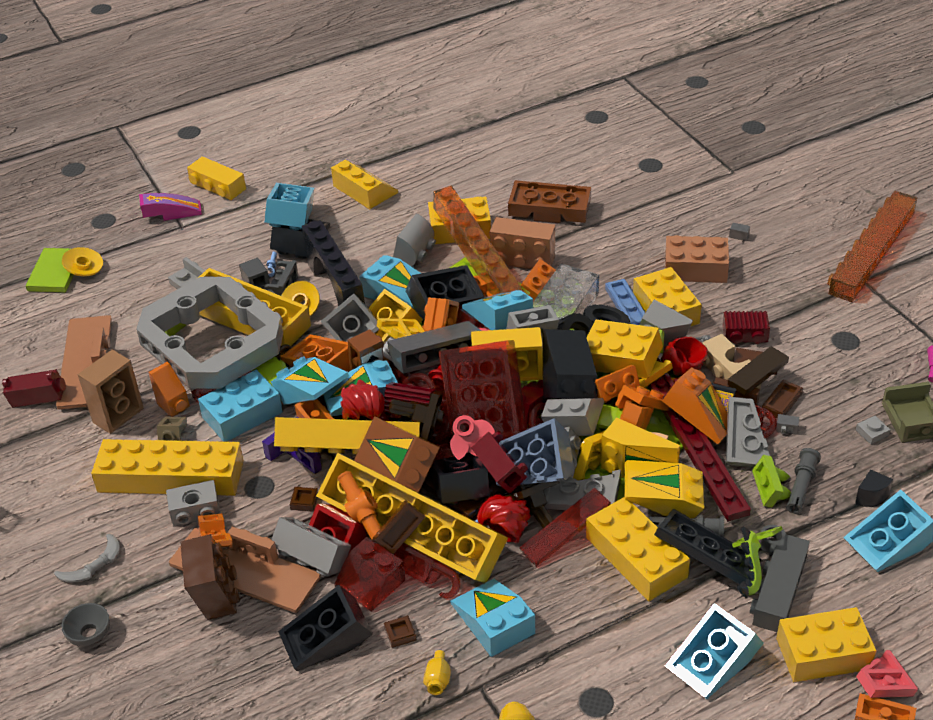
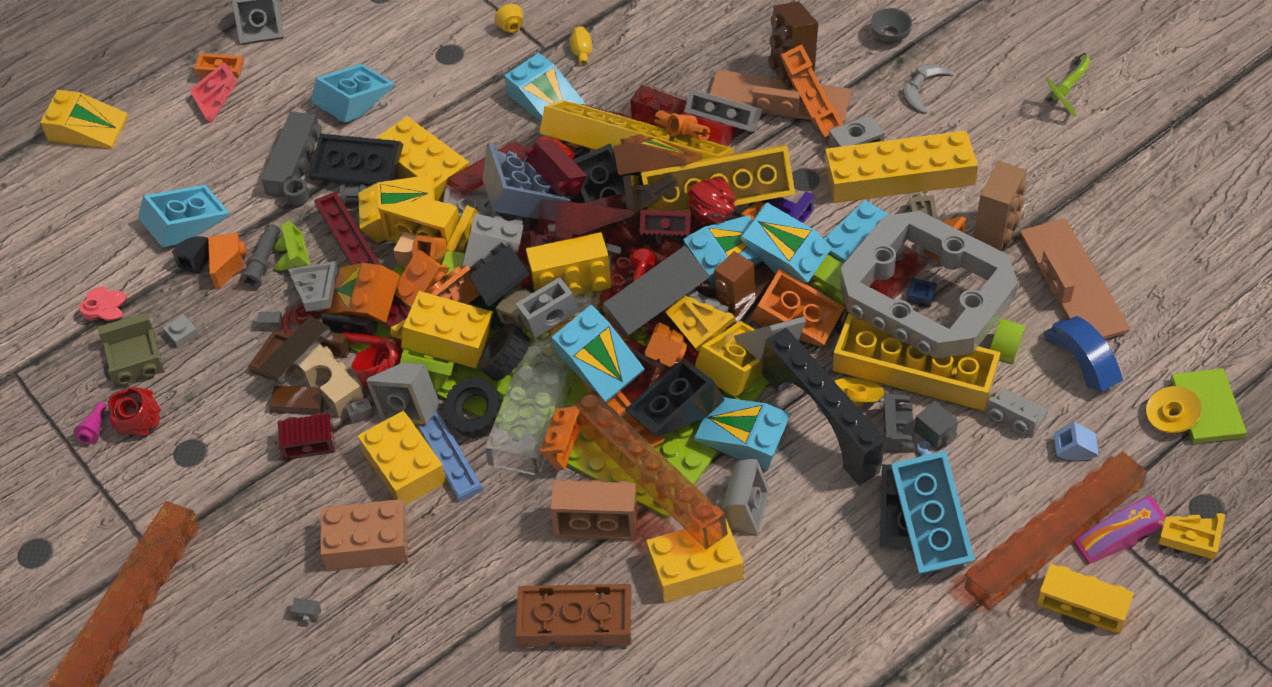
camera: 170 degrees right, 10 degrees up
dark red brick [2,369,66,408] -> none
black slope [278,585,373,671] -> none
yellow slope [331,160,398,210] -> none
reddish brown tile [373,500,425,554] -> none
reddish brown tile [384,615,417,648] -> none
coral plate [450,415,495,460] -> none
lime piece [732,526,783,598] -> none
yellow brick [776,607,876,683] -> none
none -> red hair [108,387,161,435]
none -> orange slope [209,232,247,289]
none -> clear orange brick [964,451,1148,611]
none -> blue arch [1044,316,1123,391]
none -> light blue brick [1054,422,1099,461]
none -> yellow wing [1159,513,1225,560]

